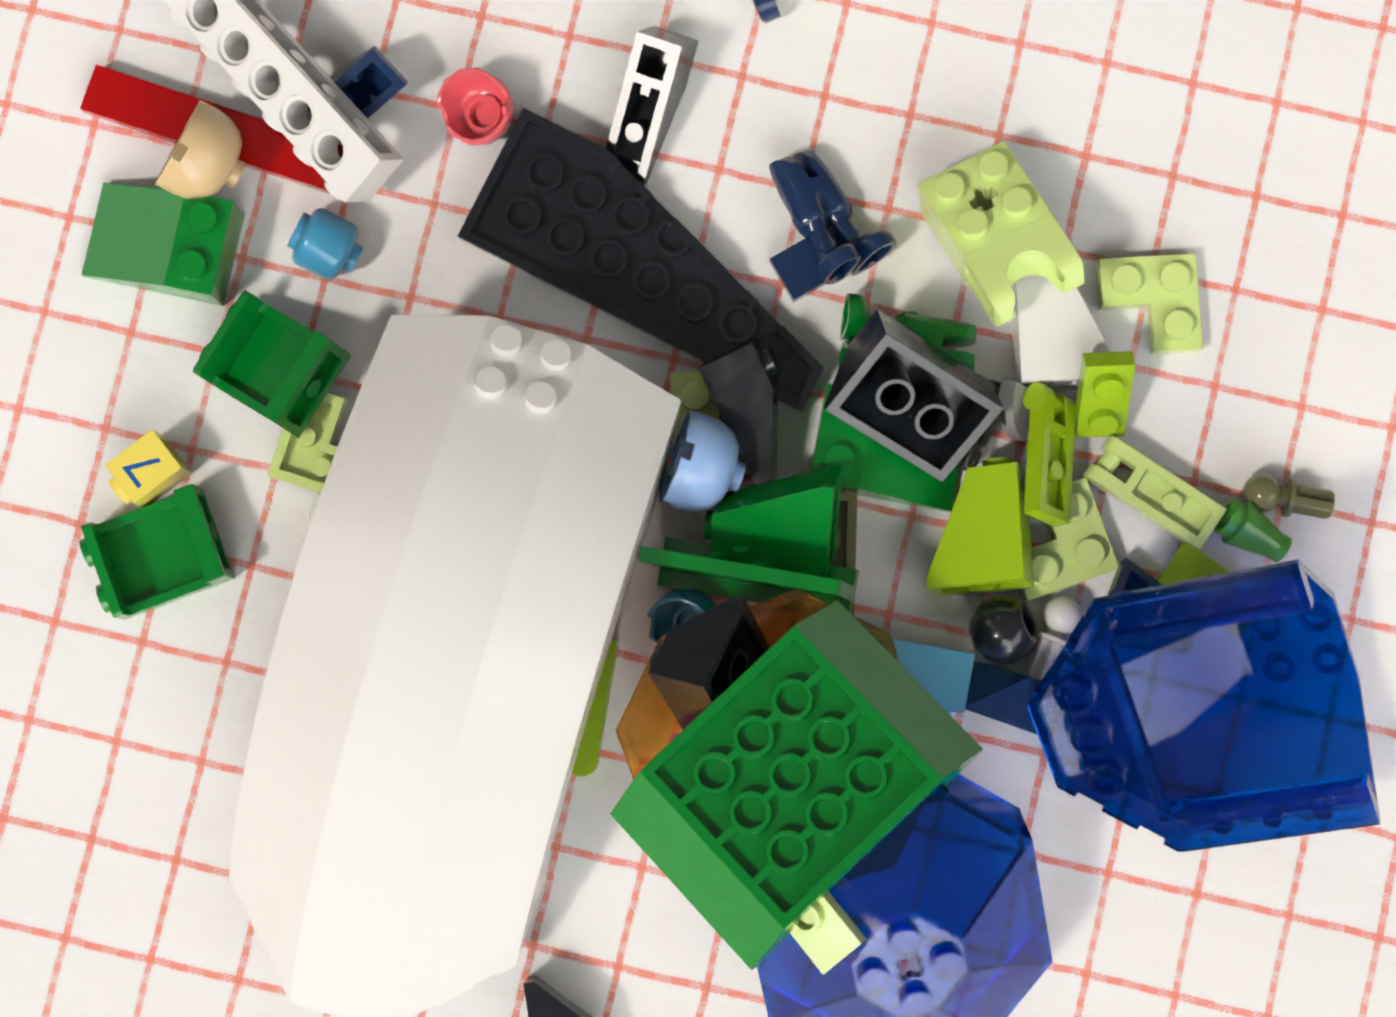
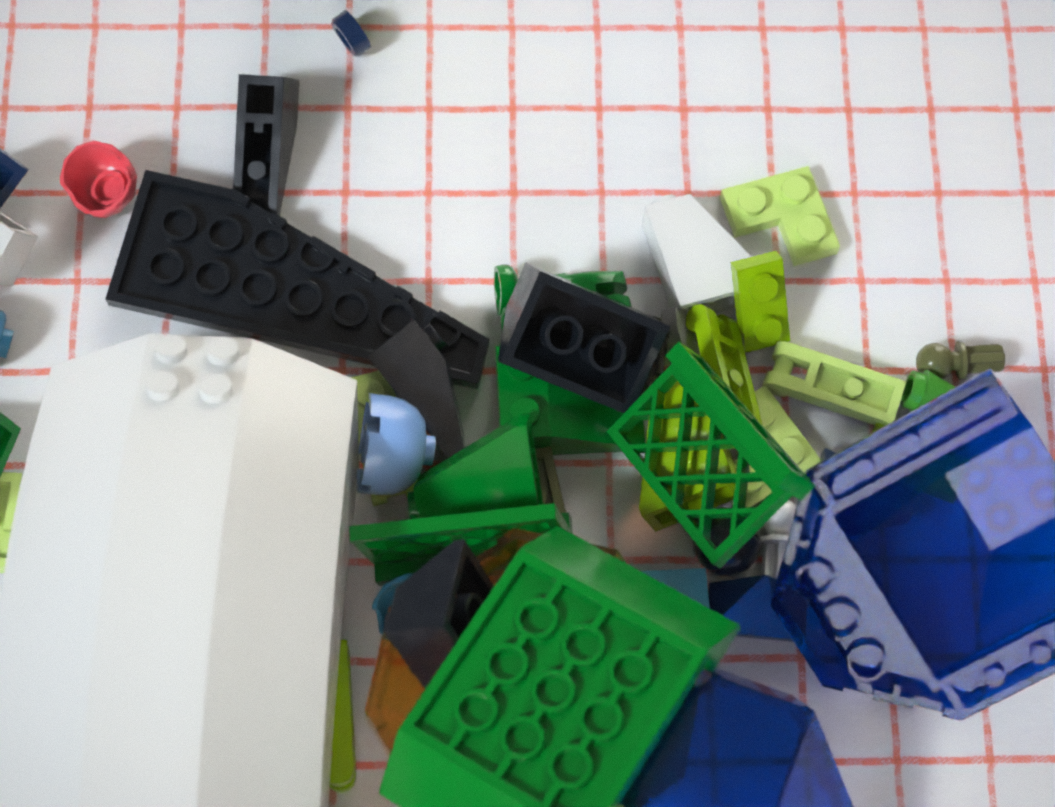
camera: 20 degrees left, 15 degrees down
dark blue piece [769,148,897,284] -> none
dark blue tile [769,238,825,303] -> none
yellowish green brick [917,141,1084,327] -> none
none -> green fence [606,341,815,569]

